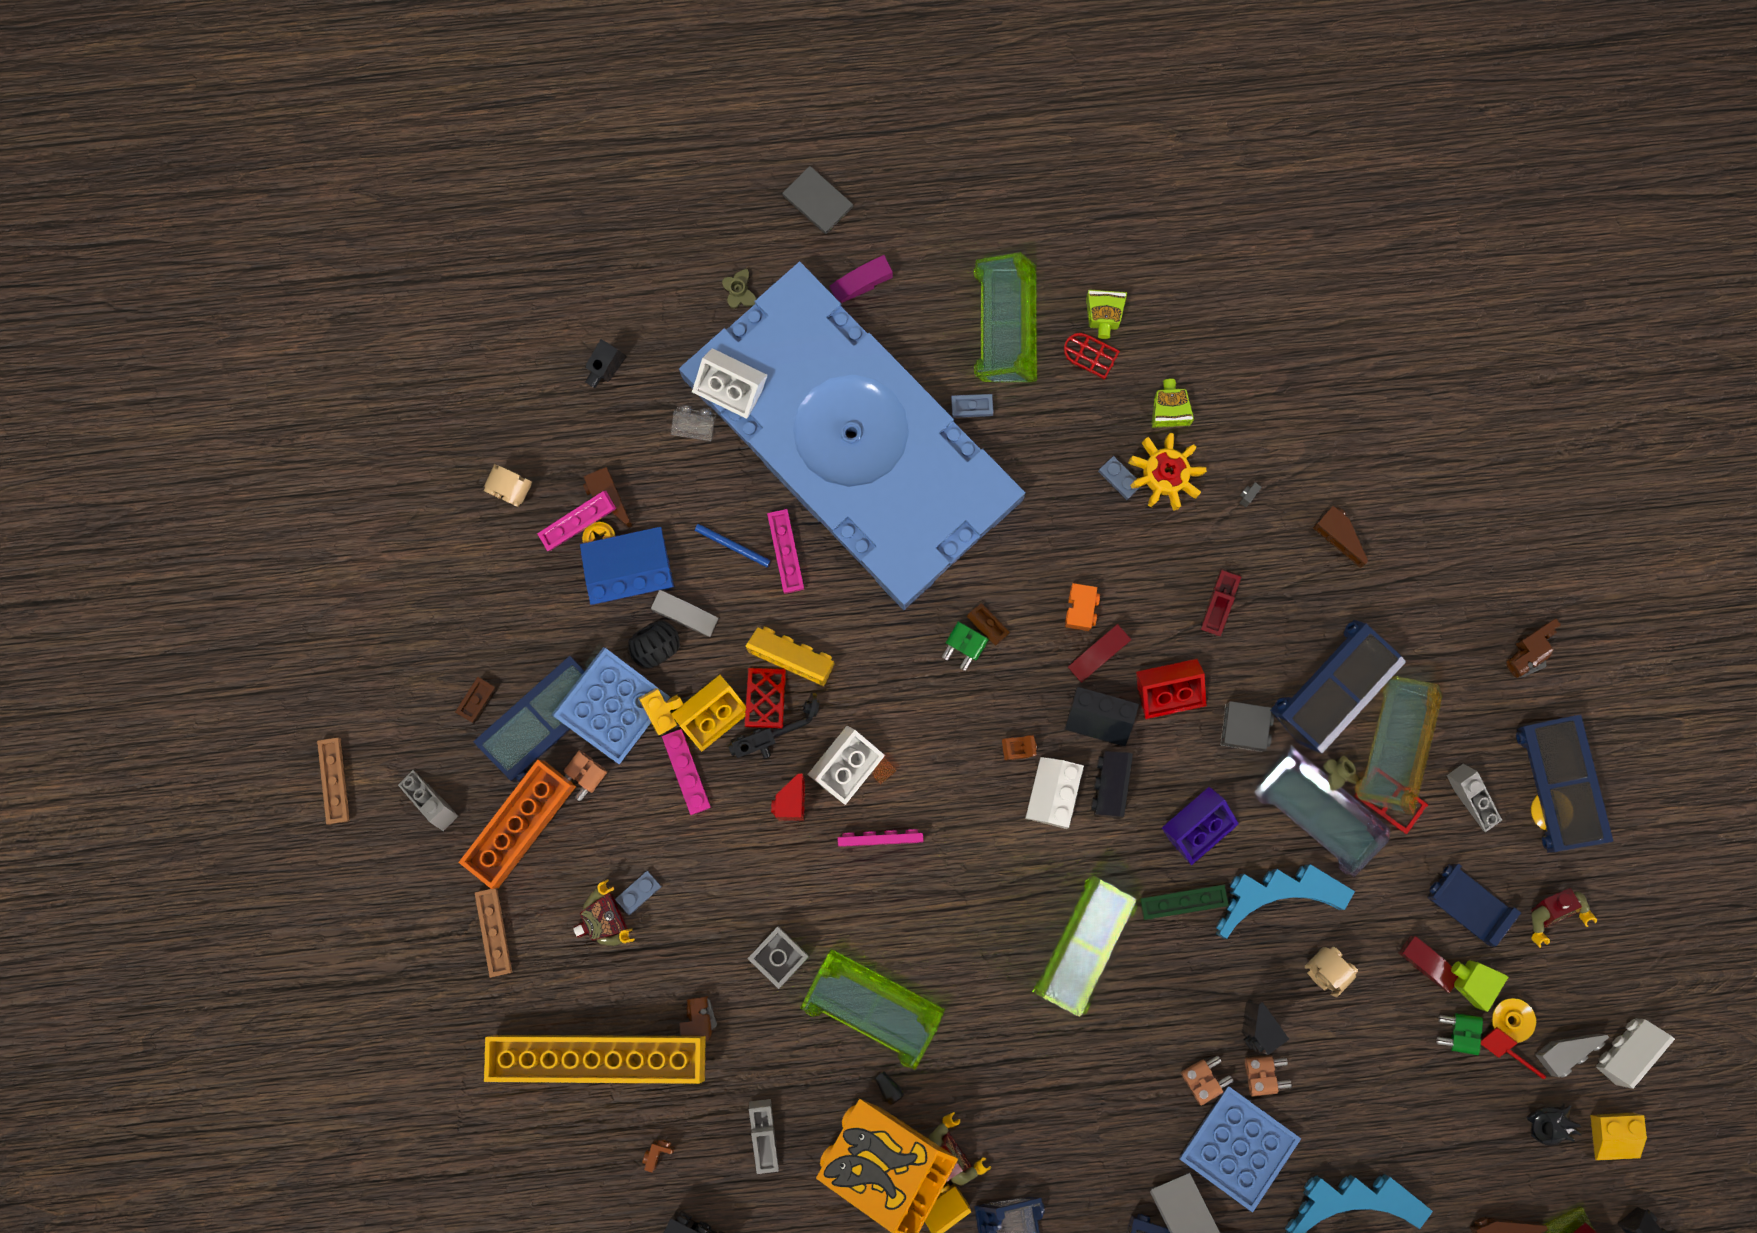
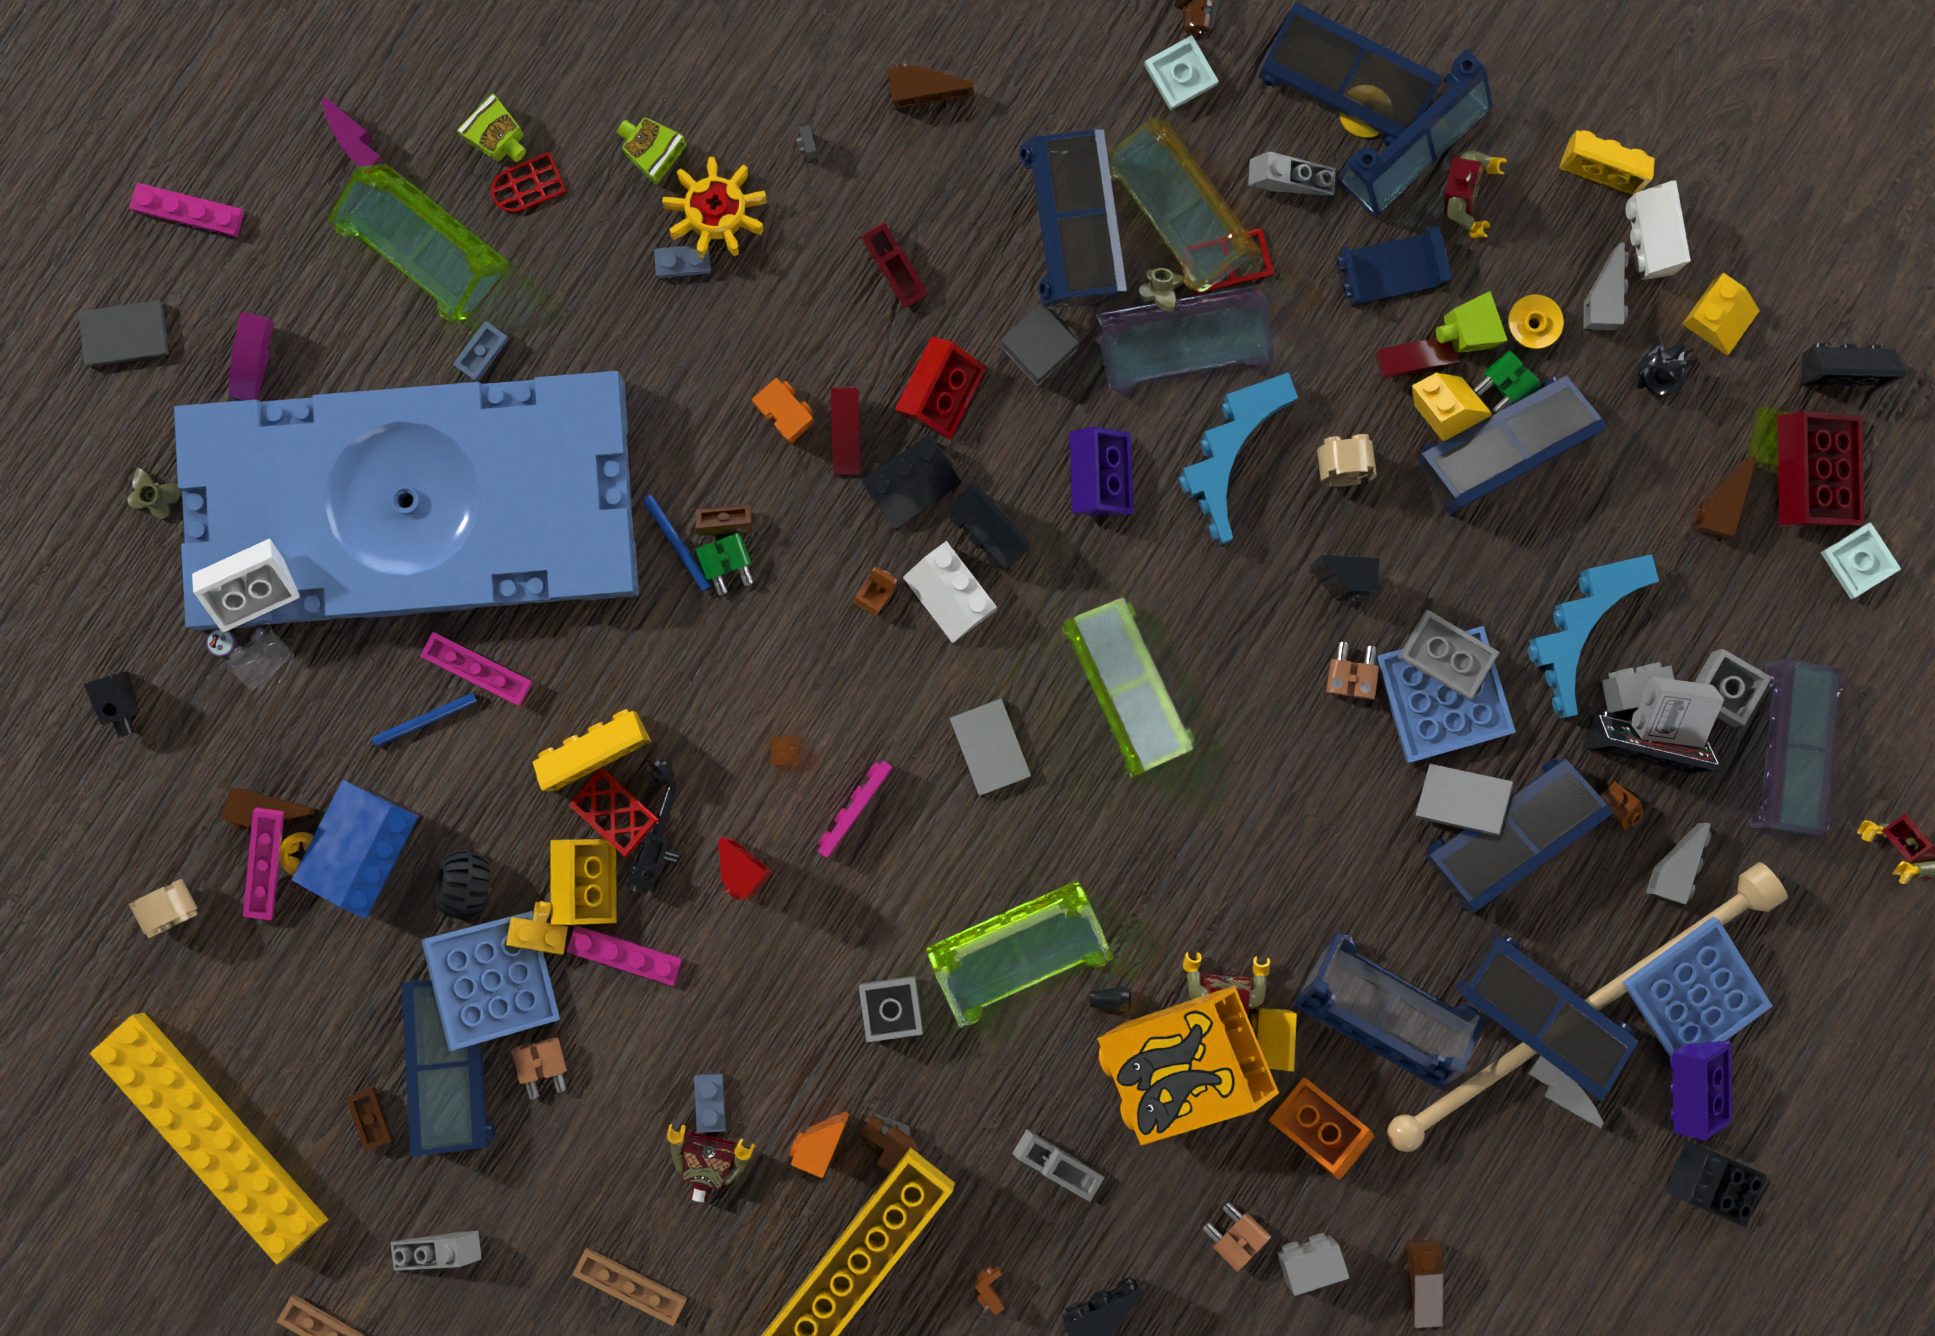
camera: 50 degrees left, 5 degrees up
orange brick [458,759,576,889] -> none
light grey slope [651,590,719,637] -> none
white slope [807,726,885,805] -> none
dark green plate [1140,885,1229,920] -> none
nougat piece [1245,1055,1292,1096] -> none
red piece [1481,1027,1546,1079] -> none
none -> yellow brick [89,1012,329,1265]
none -> dark pink plate [129,183,245,237]
none -> tile [206,629,237,657]
none -> magenta slope [321,97,386,180]
none -> blue bar [643,495,712,592]
none -> orange slope [789,1112,850,1178]
none -> light grey tile [950,699,1031,796]
none -> light aqua plate [1144,35,1219,111]
none -> windscreen [1336,48,1493,219]
none -> light grey tile [1398,610,1500,701]
none -> yellow slope [1412,373,1492,442]
none -> windscreen [1417,375,1607,515]
none -> yellow slope [1559,130,1654,195]

